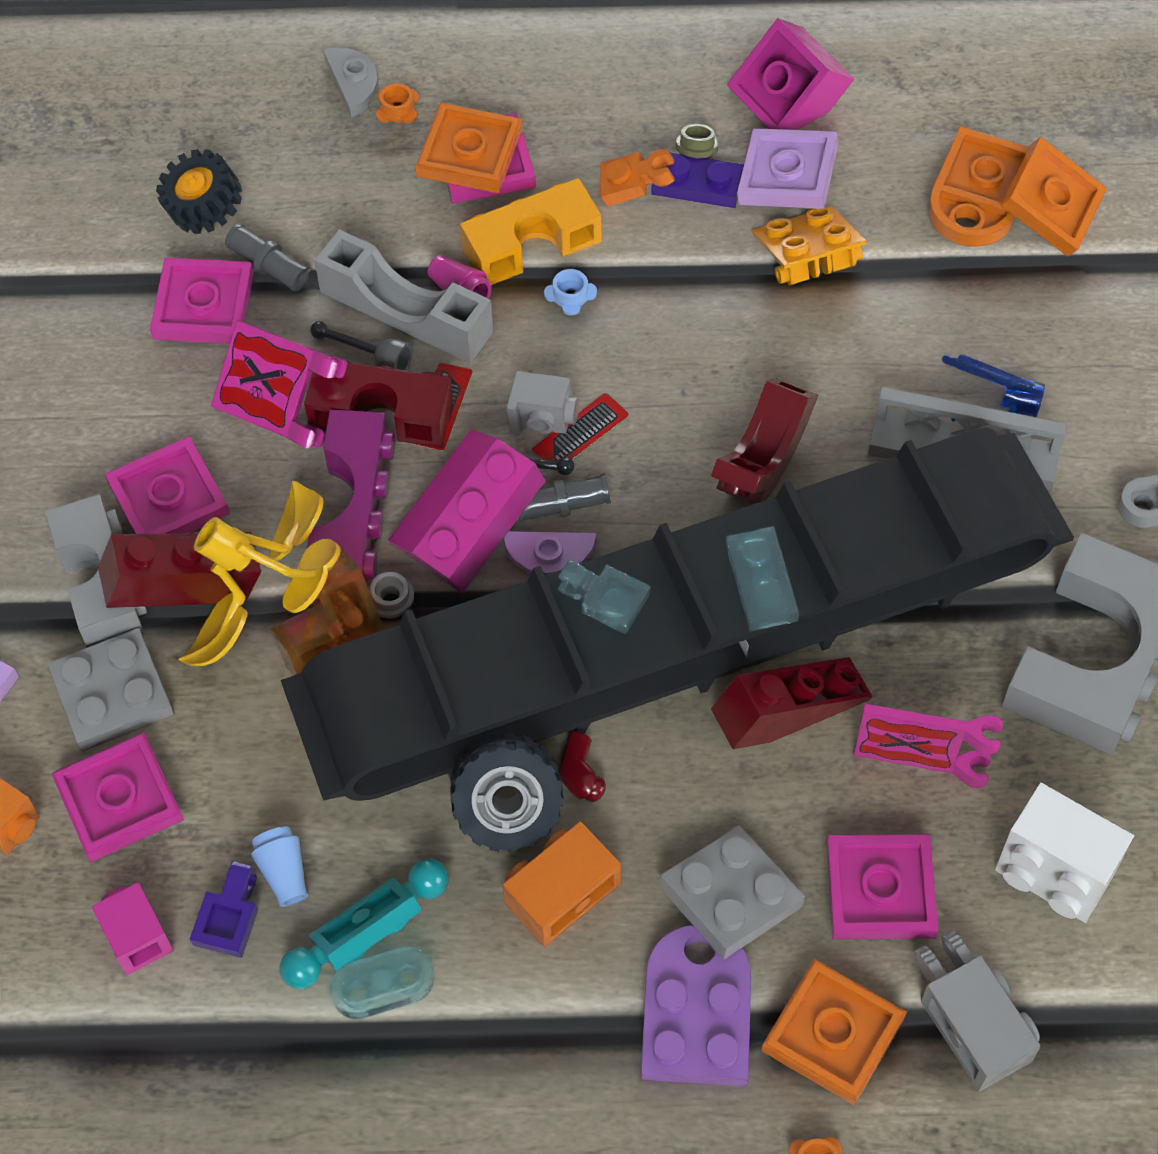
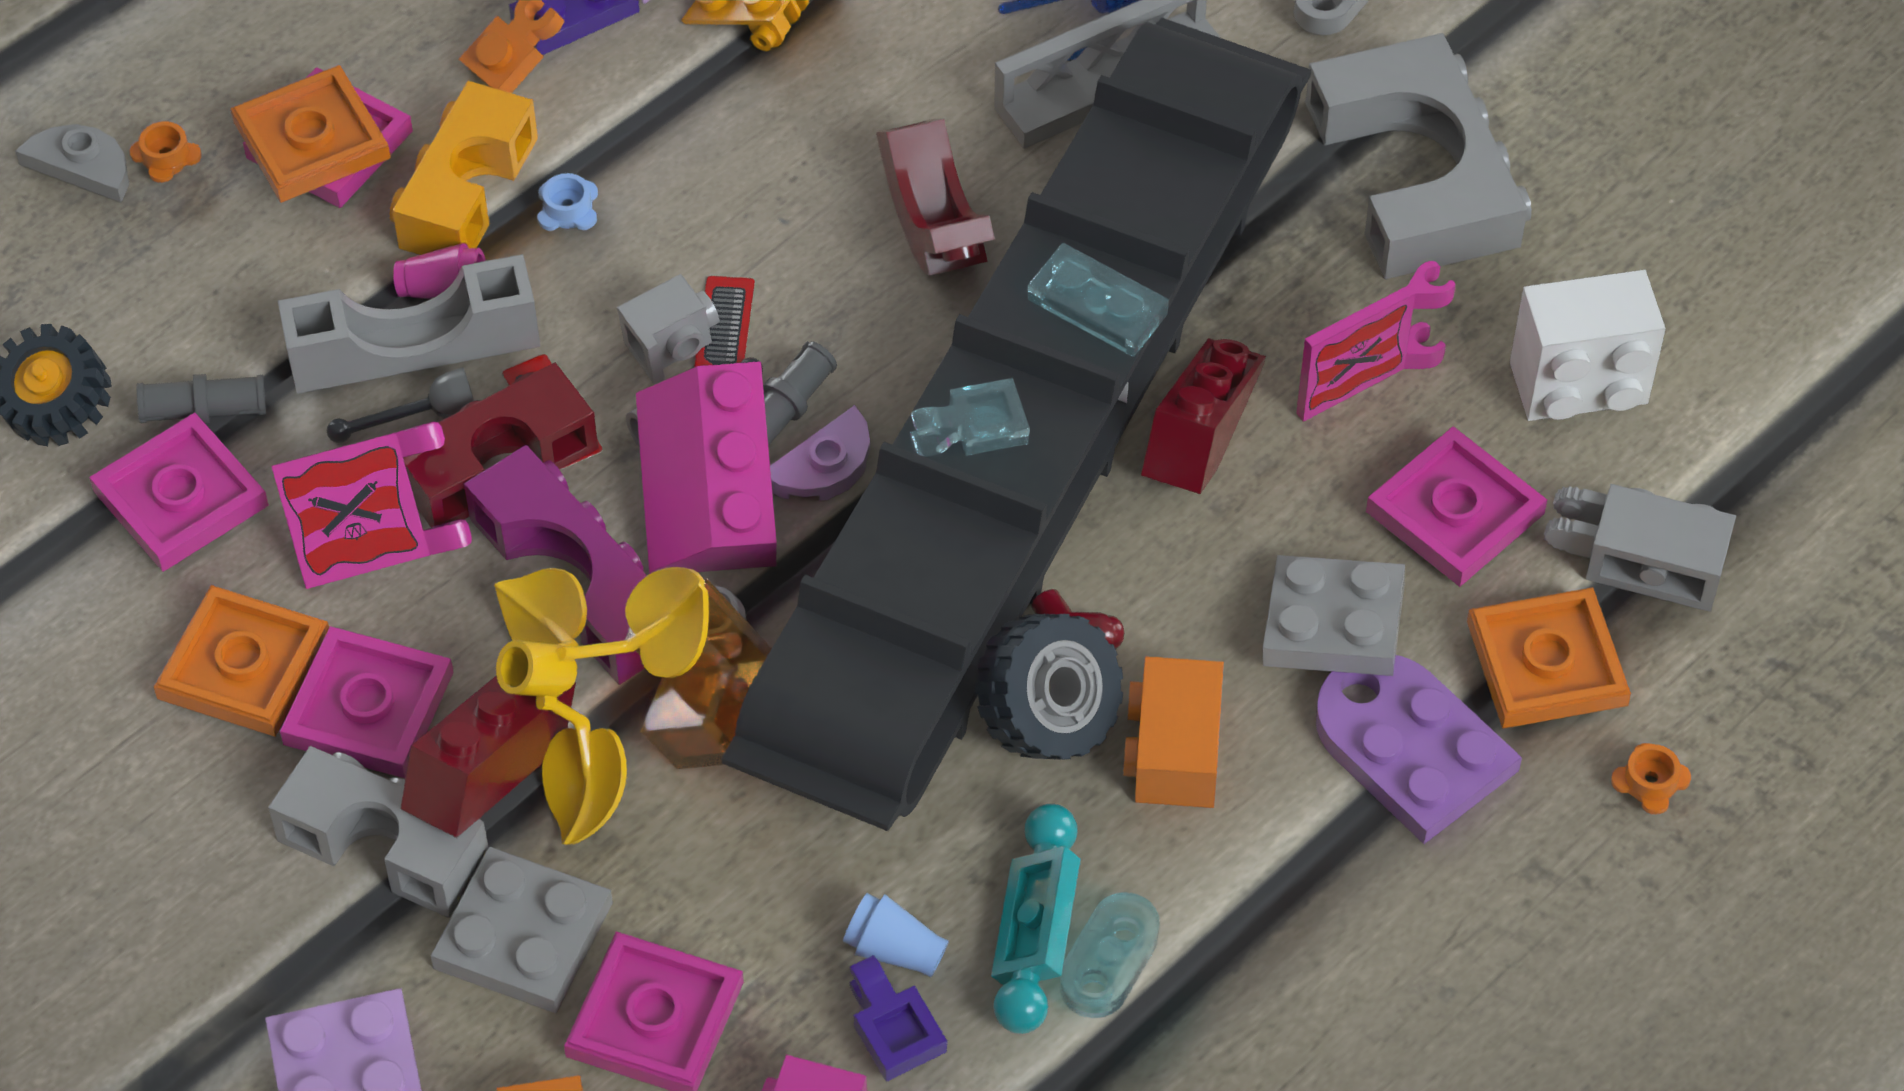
camera: 45 degrees left, 5 degrees down
none -> orange plate [154,585,329,737]

